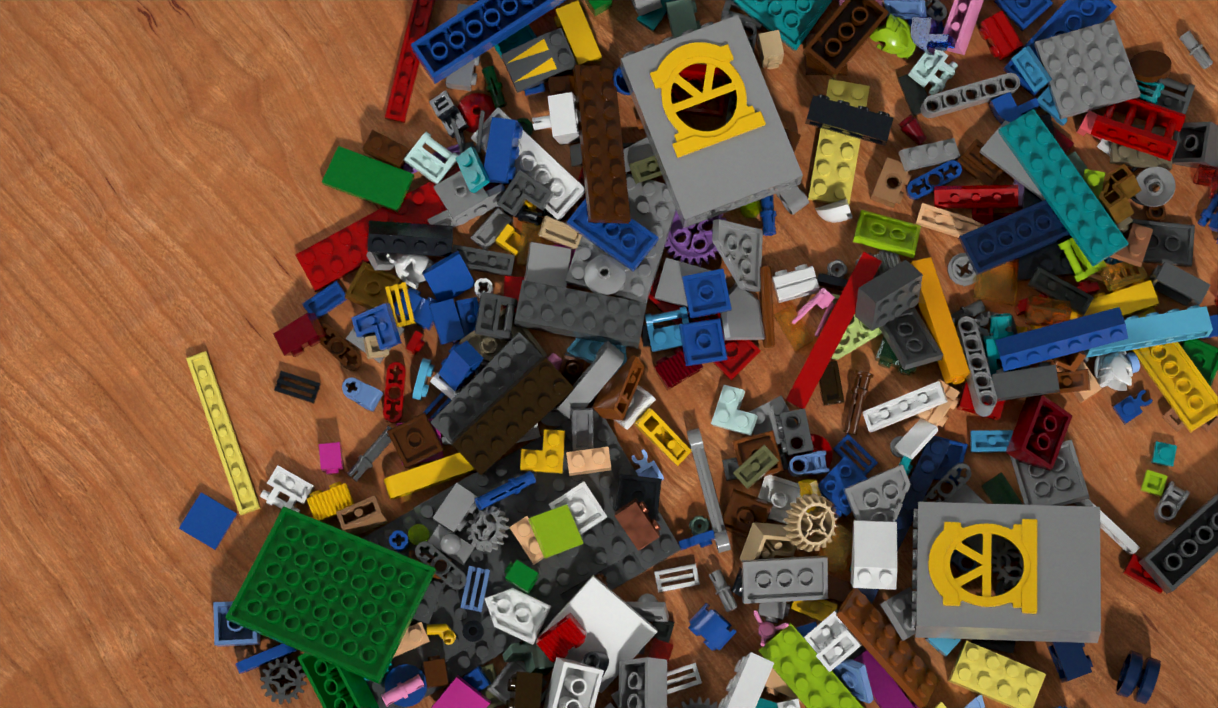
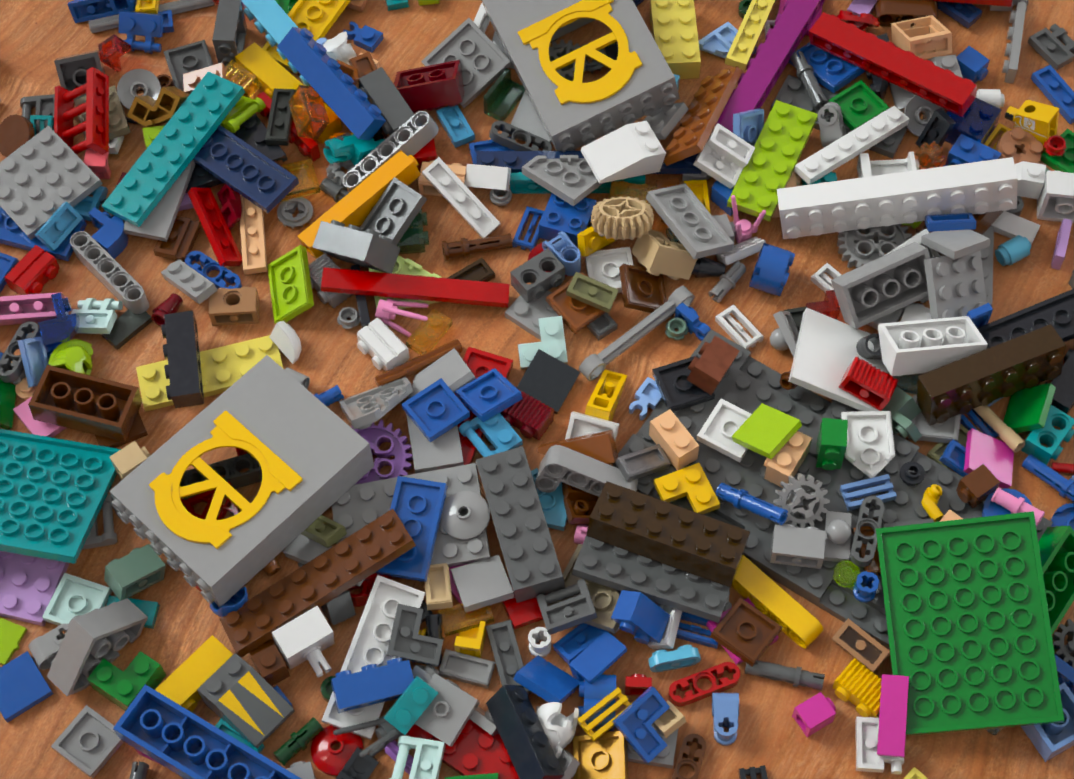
camera: 115 degrees left, 20 degrees down
none -> black tile [517,349,580,414]
none -> white tile [716,236,766,265]
none -> dark pink tile [877,674,909,758]

